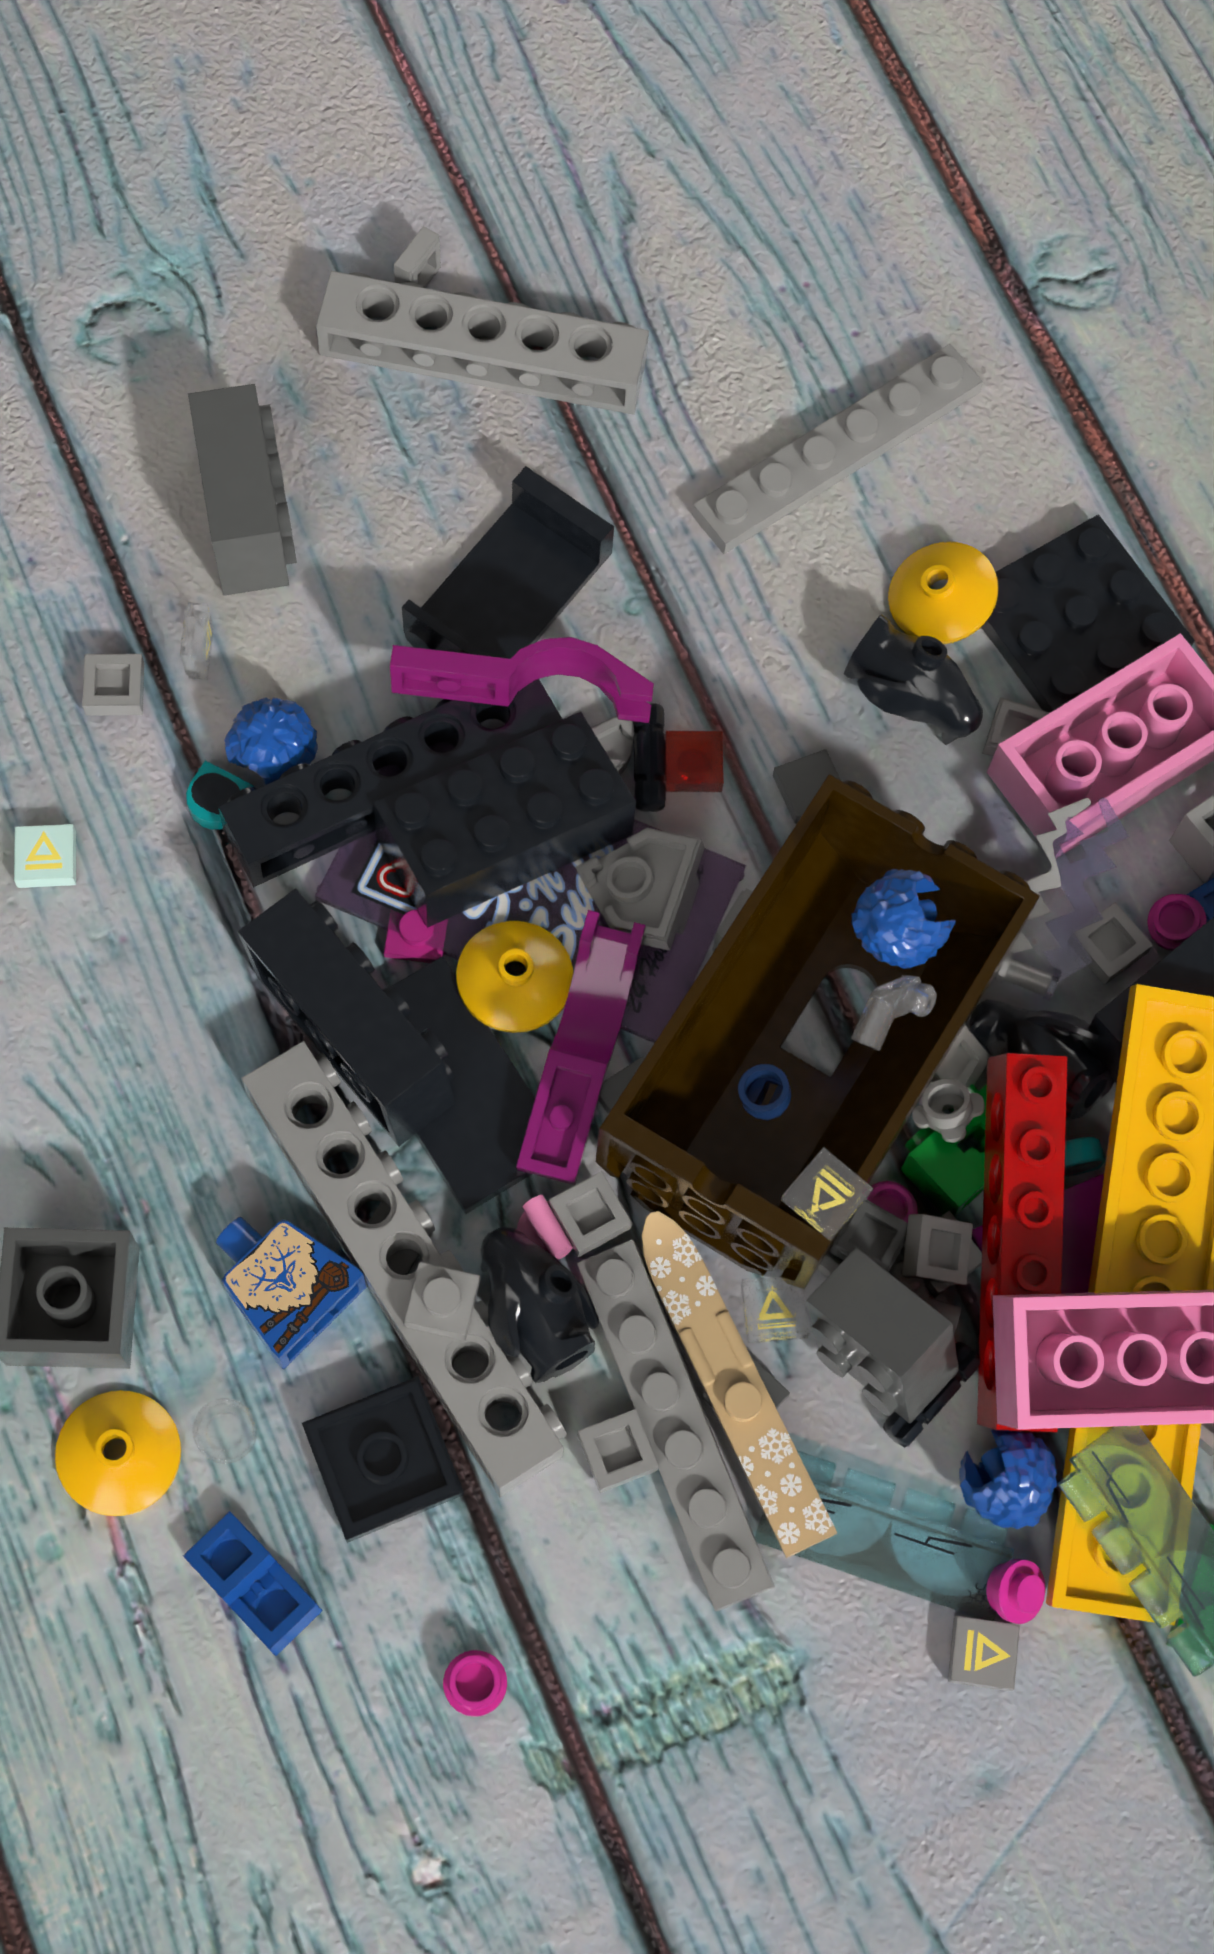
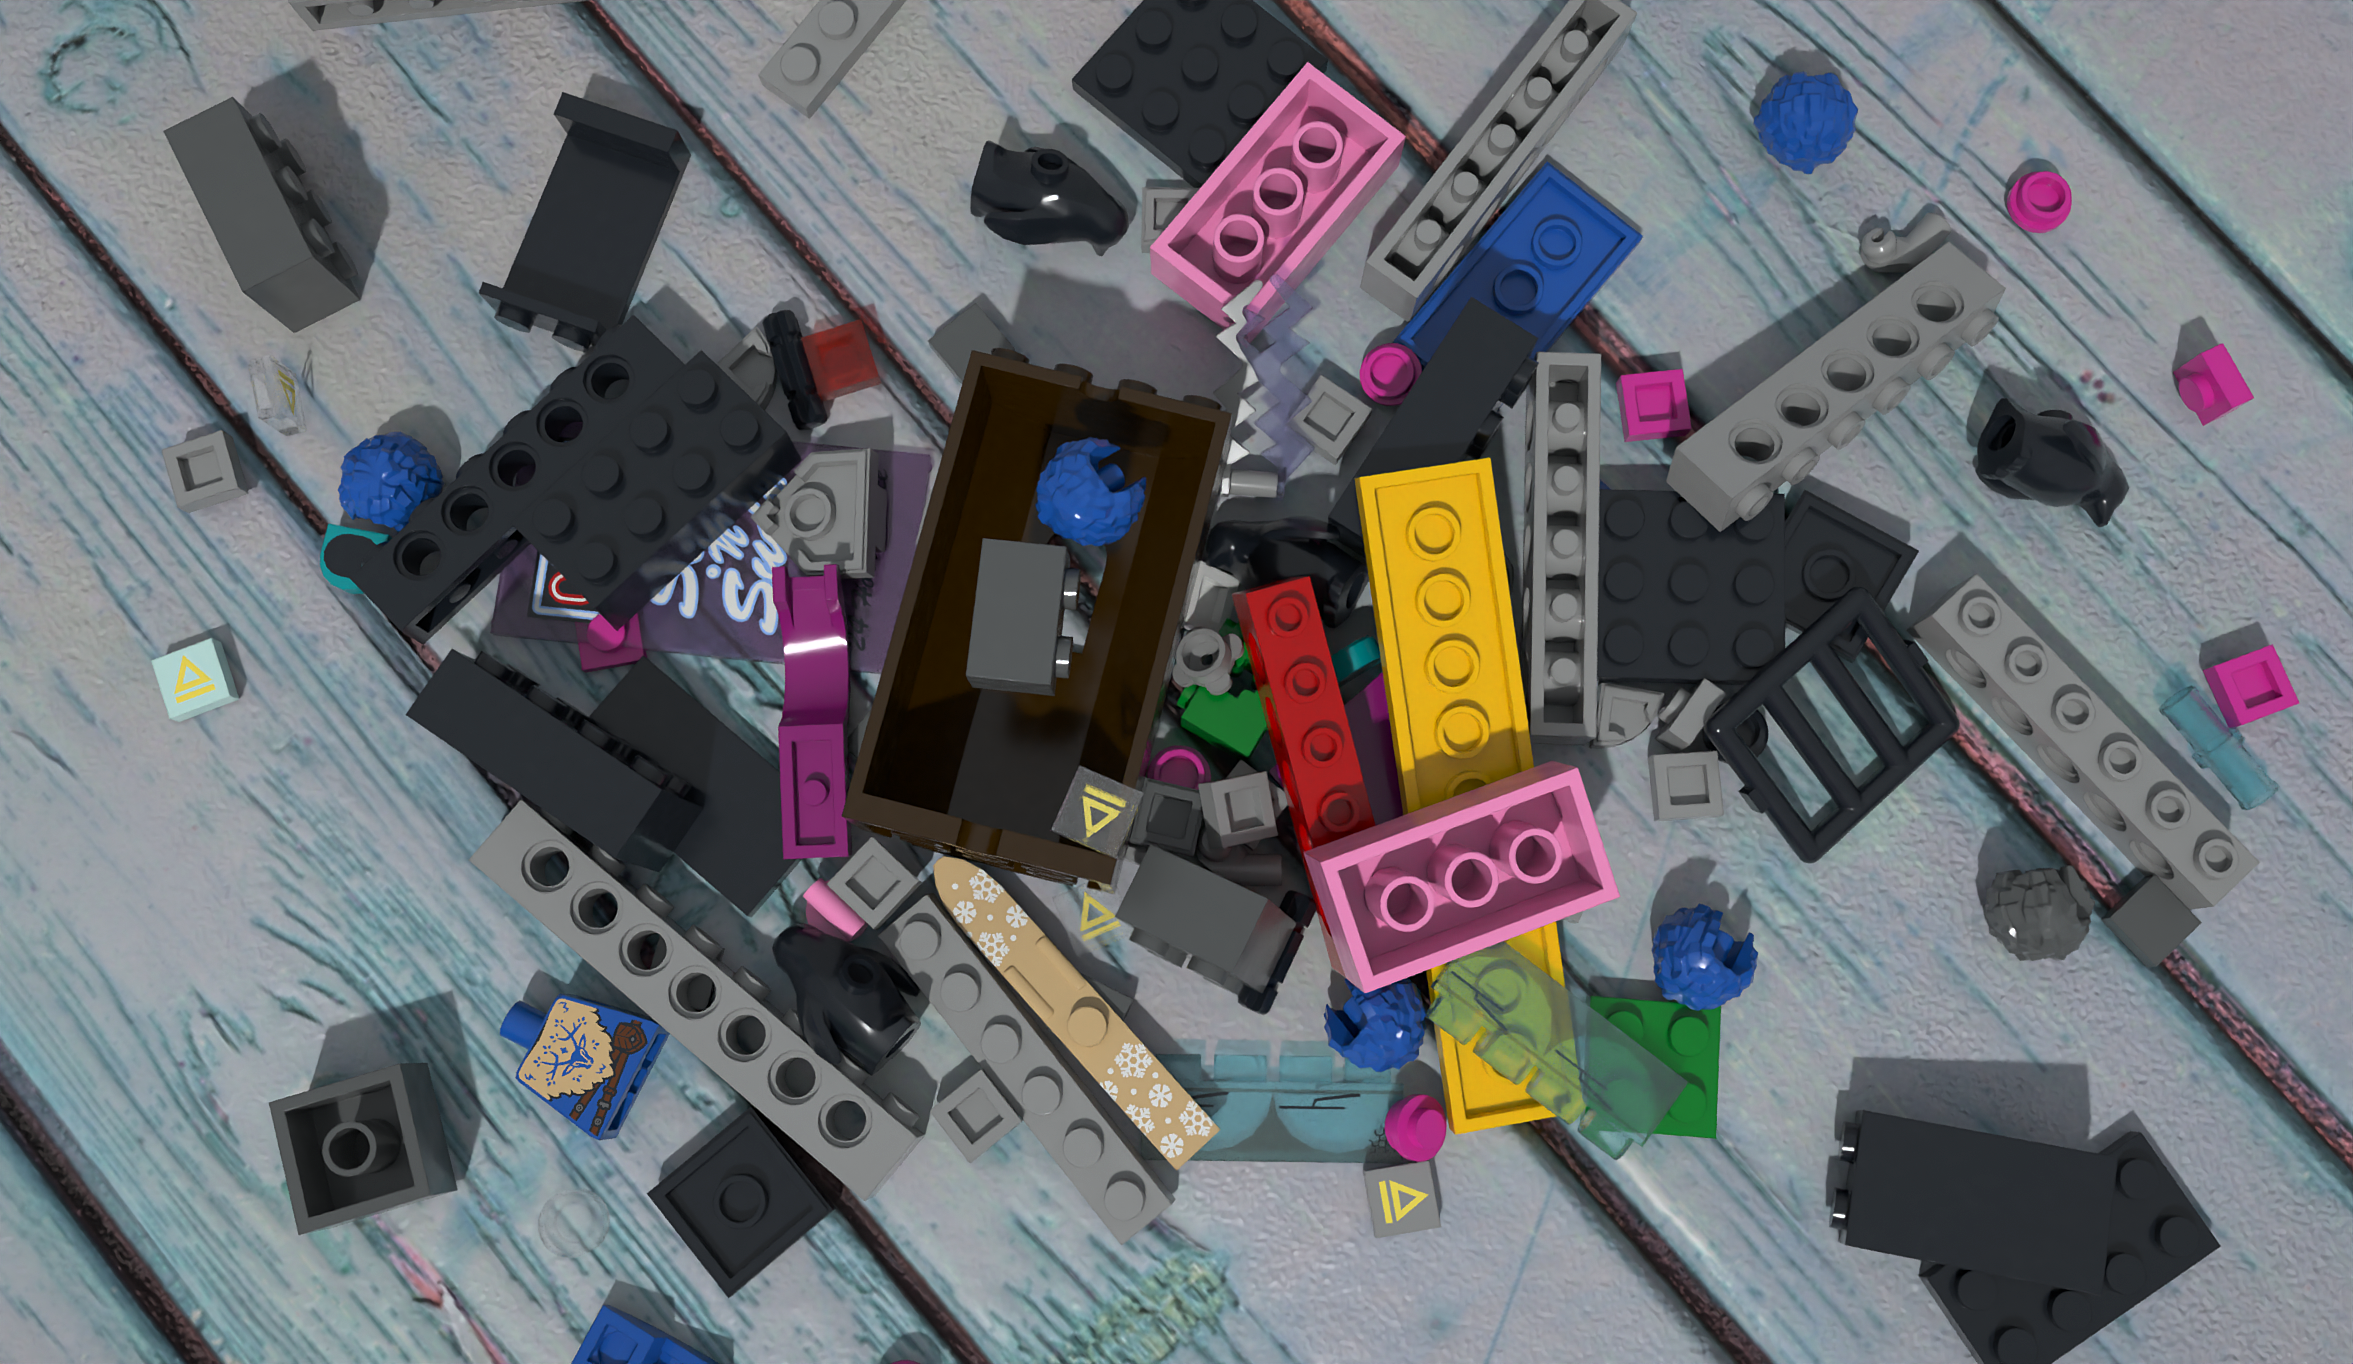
camera: 10 degrees left, 10 degrees up
yellow dish [55,1390,181,1516] -> none
magenta piece [390,637,654,723] -> none
light grey plate [404,1262,480,1341] -> none
yellow dish [456,921,573,1033] -> none
dark blue hinge [738,1064,791,1120] -> none
clear arm [851,975,936,1051] -> none
yellow dish [888,542,999,644] -> none
none -> dark grey brick [966,538,1081,696]

